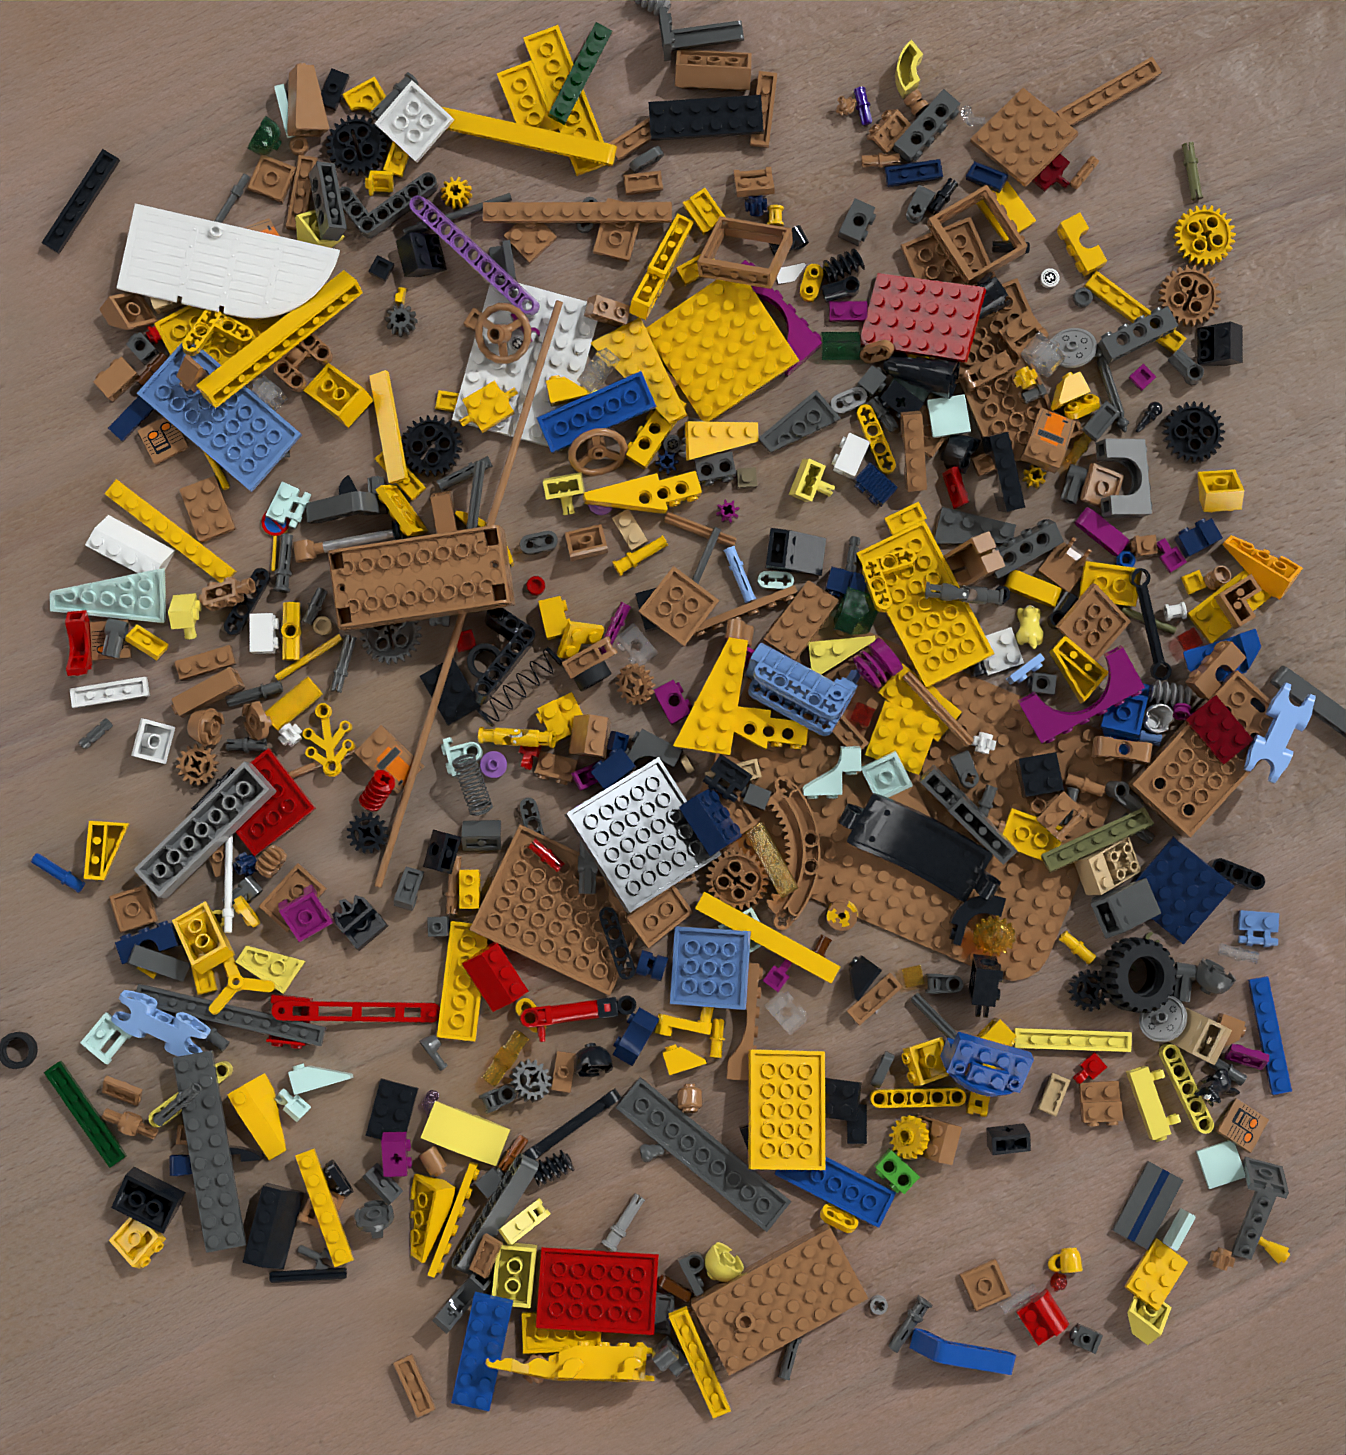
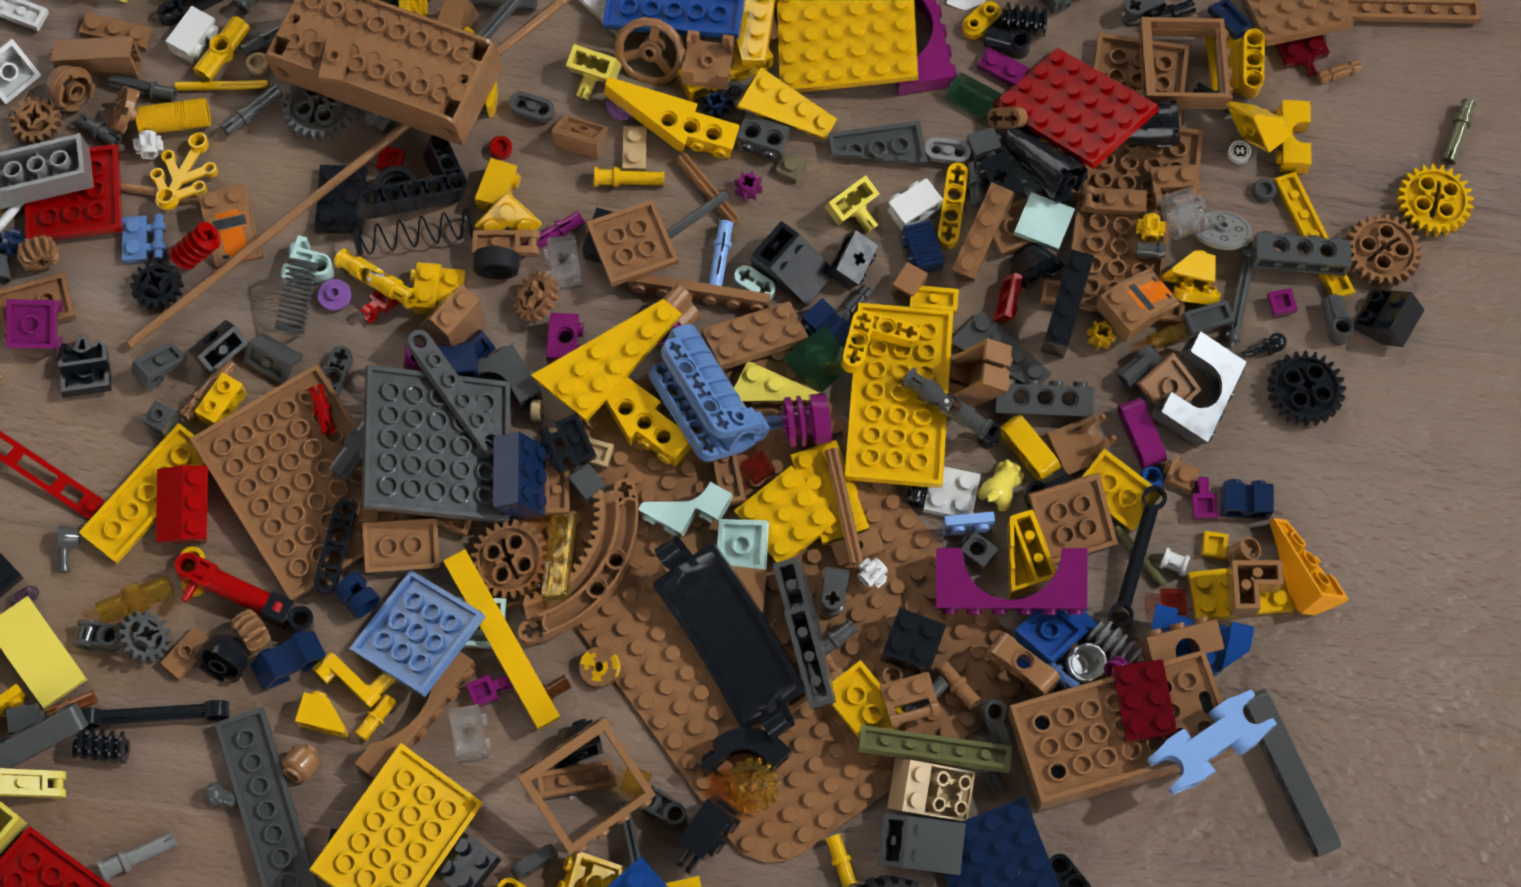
camera: 30 degrees right, 15 degrees down
medium nougat bracket [534,751,578,785] -> none
yellow slope [1197,469,1244,513] -> none
none -> medium blue plate [122,214,166,264]
none -> medium nougat gear [231,609,271,653]
none -> medium nougat plate [318,35,353,84]
none -> dark grey plate [406,330,501,455]
none -> medium nougat window [516,716,656,855]
none -> medium nougat panel [681,30,734,90]
none -> brick [826,230,879,289]
none -> medium nougat panel [891,262,928,297]
none -> yellow slope [1226,101,1290,153]
none -> yellow beam [1239,28,1265,99]

